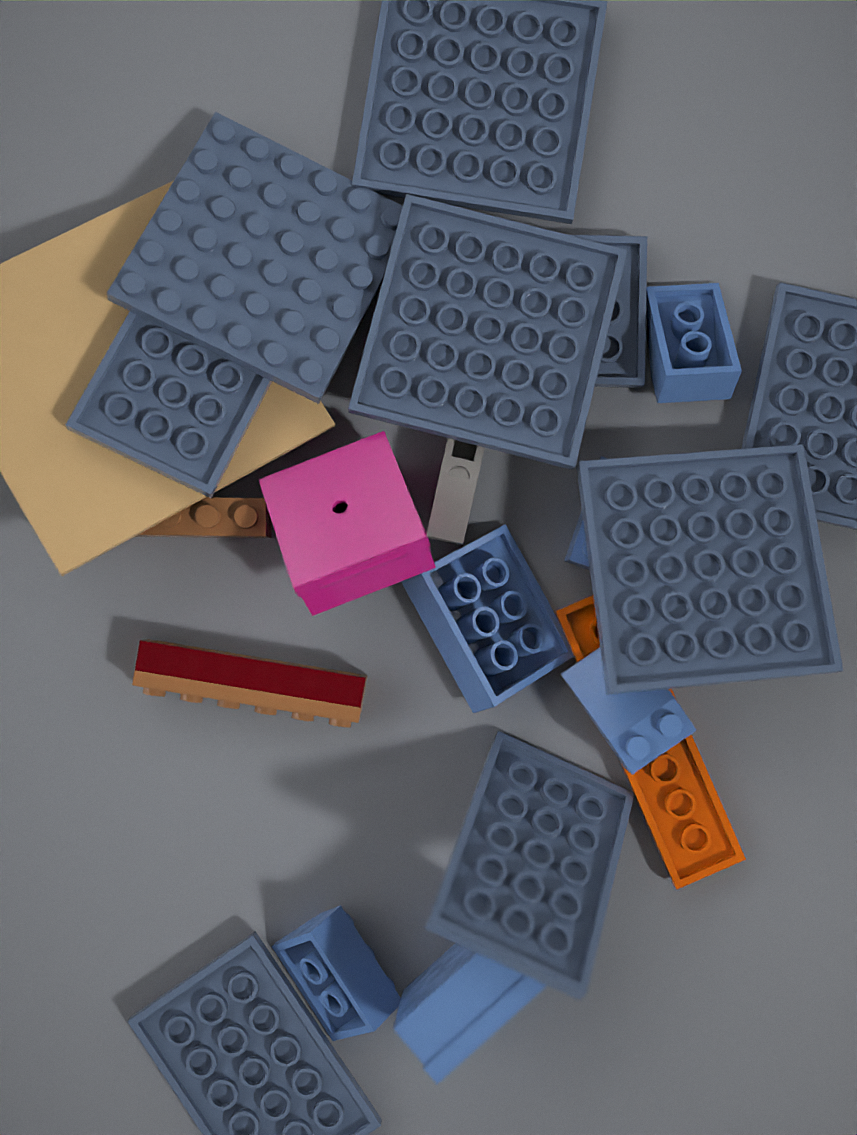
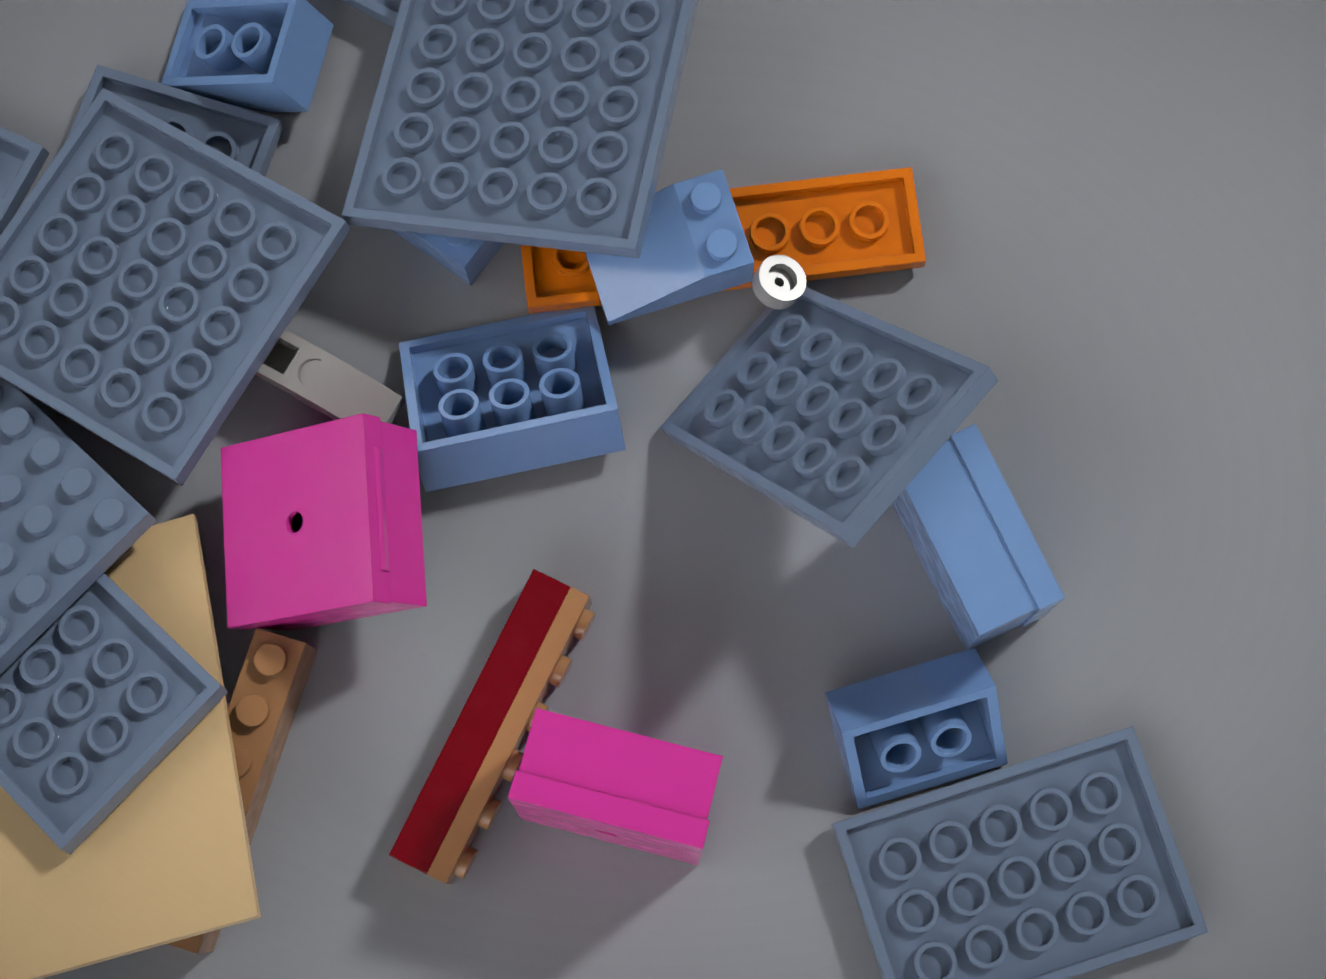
camera: 65 degrees left, 10 degrees down
none -> dark pink container [508,708,723,865]
none -> tile [752,255,807,310]

